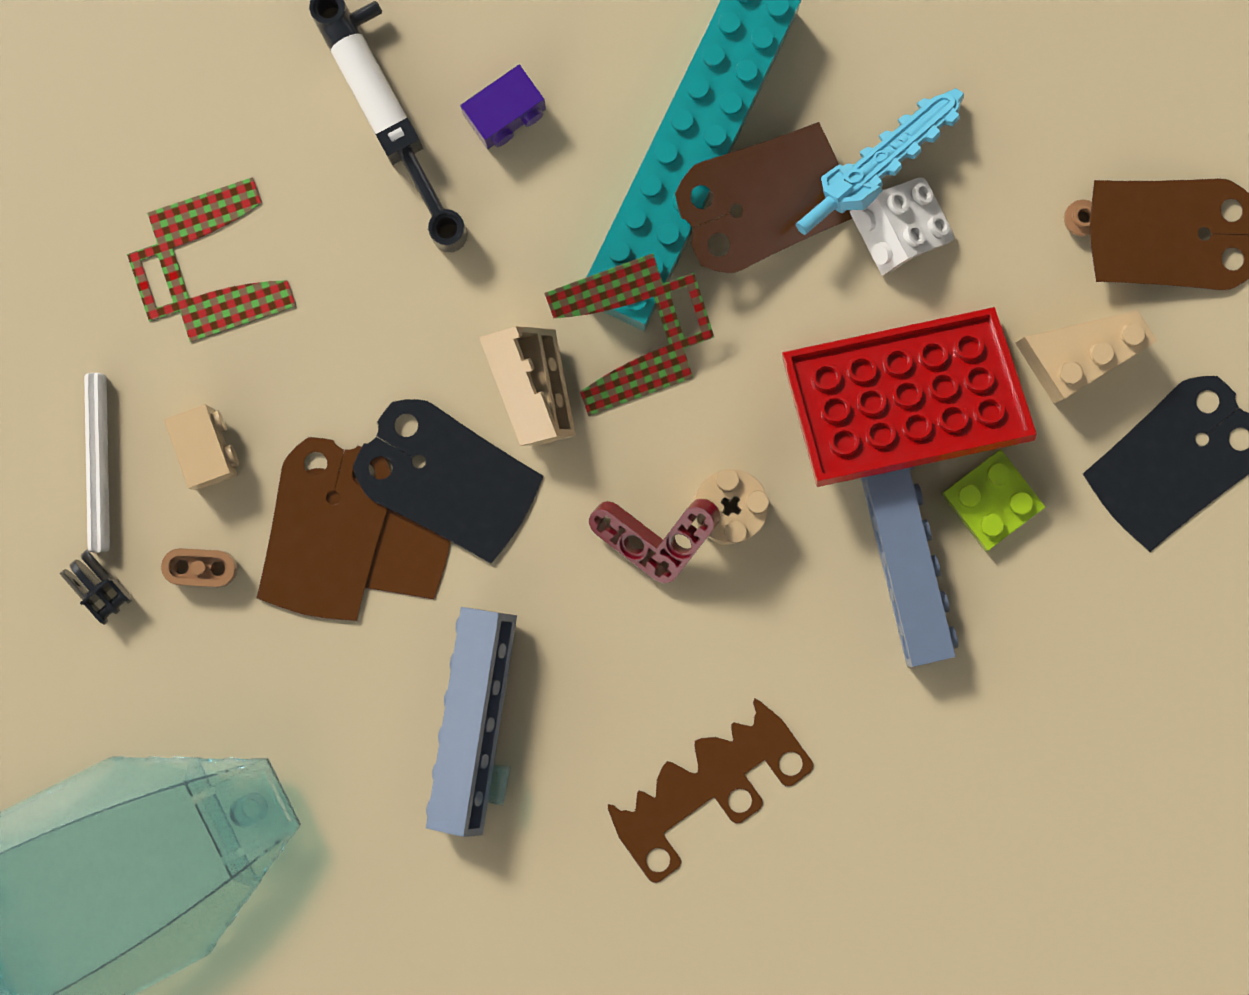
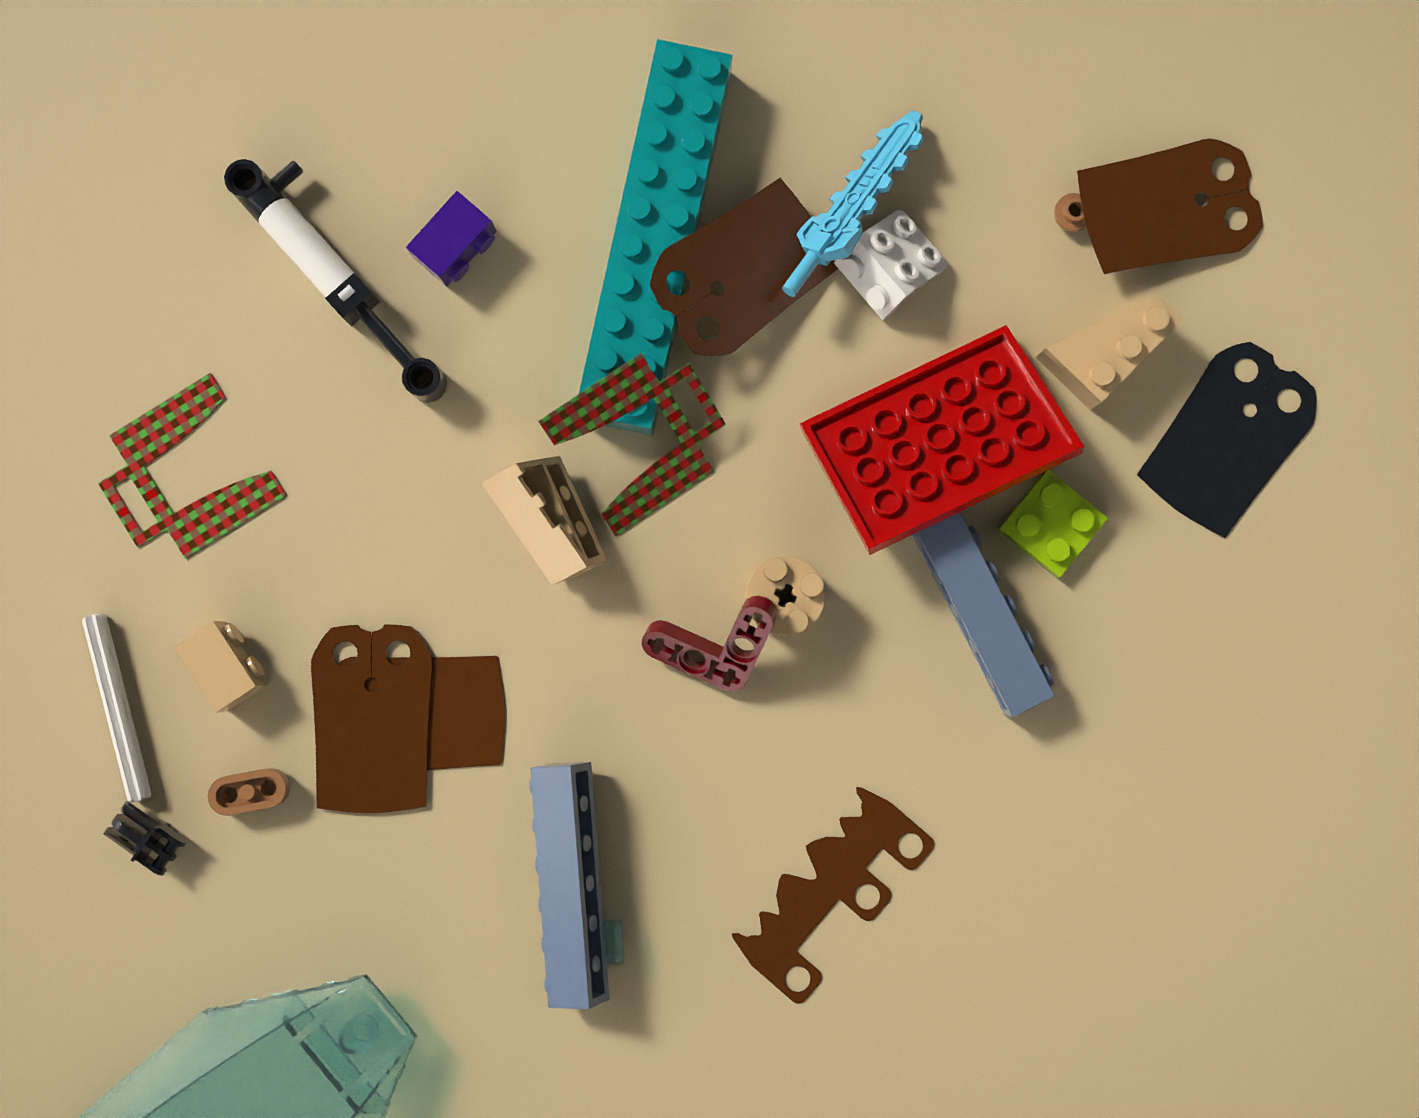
camera: 15 degrees left, 0 degrees up
black piece [353,399,543,564] -> none

